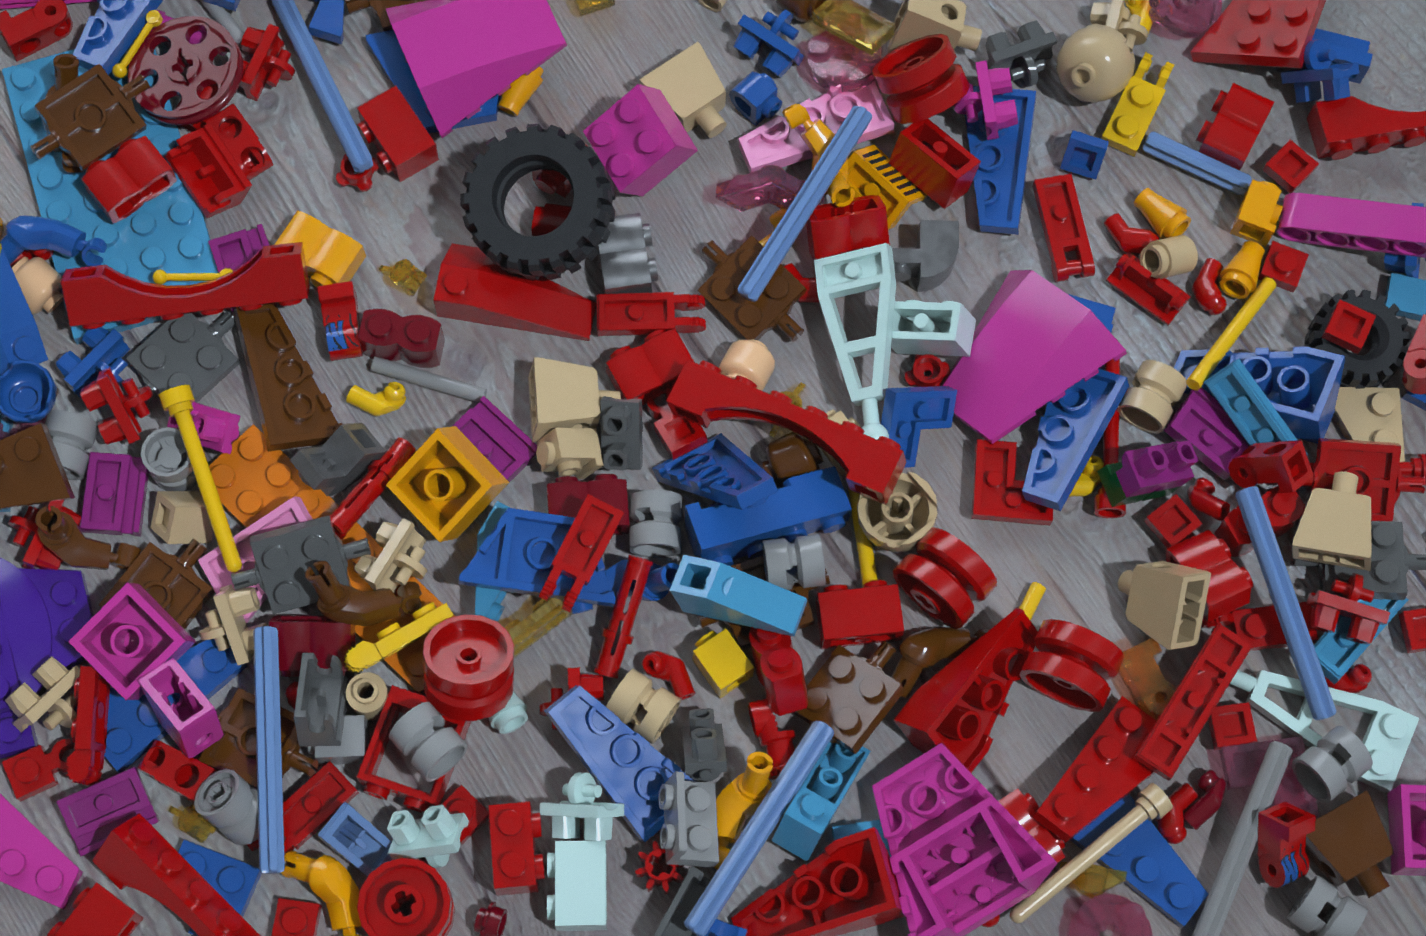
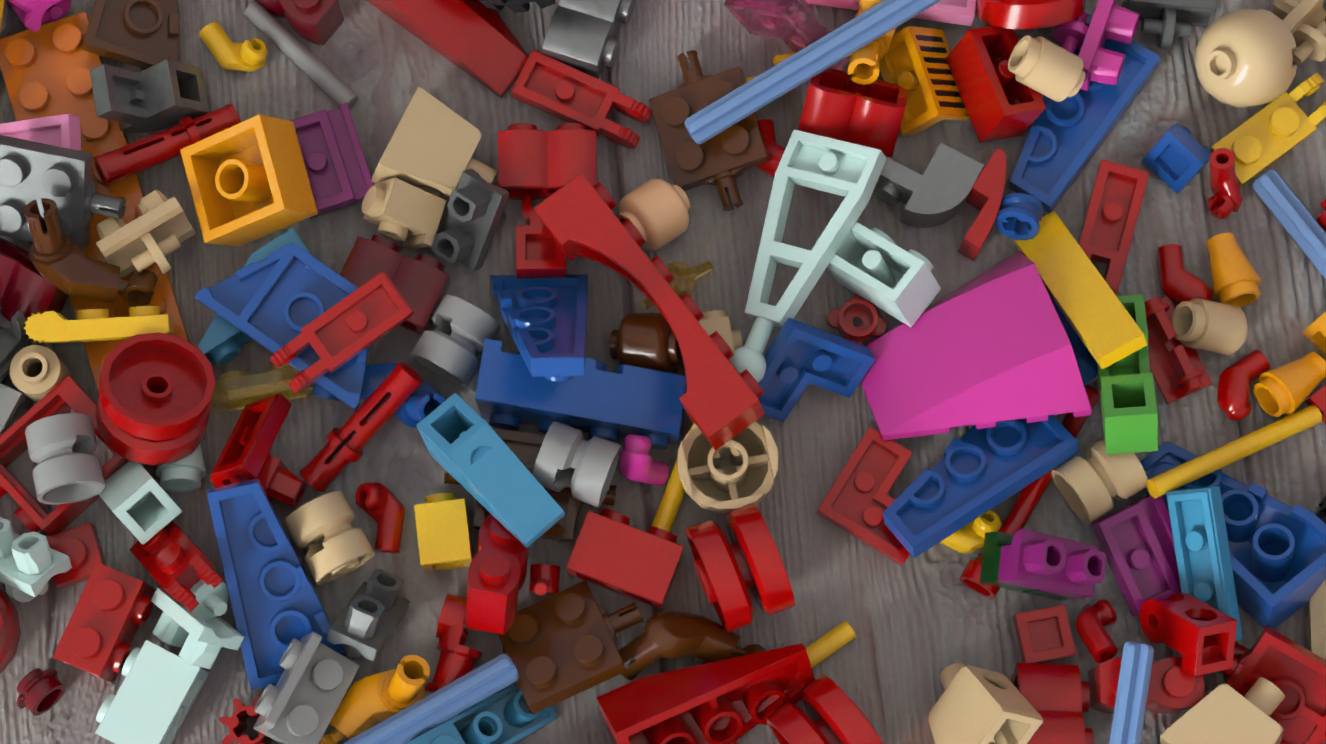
camera: 30 degrees right, 5 degrees up
none -> light aqua brick [99,461,182,545]
none -> red hinge [129,520,223,612]
none -> red tile [210,393,292,487]
none -> red hand [528,564,561,595]
none -> dark pink arm [619,434,669,486]
none -> red slope [957,148,1006,261]
none -> blue bush [995,193,1044,240]
none -> tan brick [1008,35,1085,102]
none -> yellow tile [1013,211,1148,369]
none -> bright green arch [1097,294,1158,455]
none -> red arm [1207,148,1243,219]

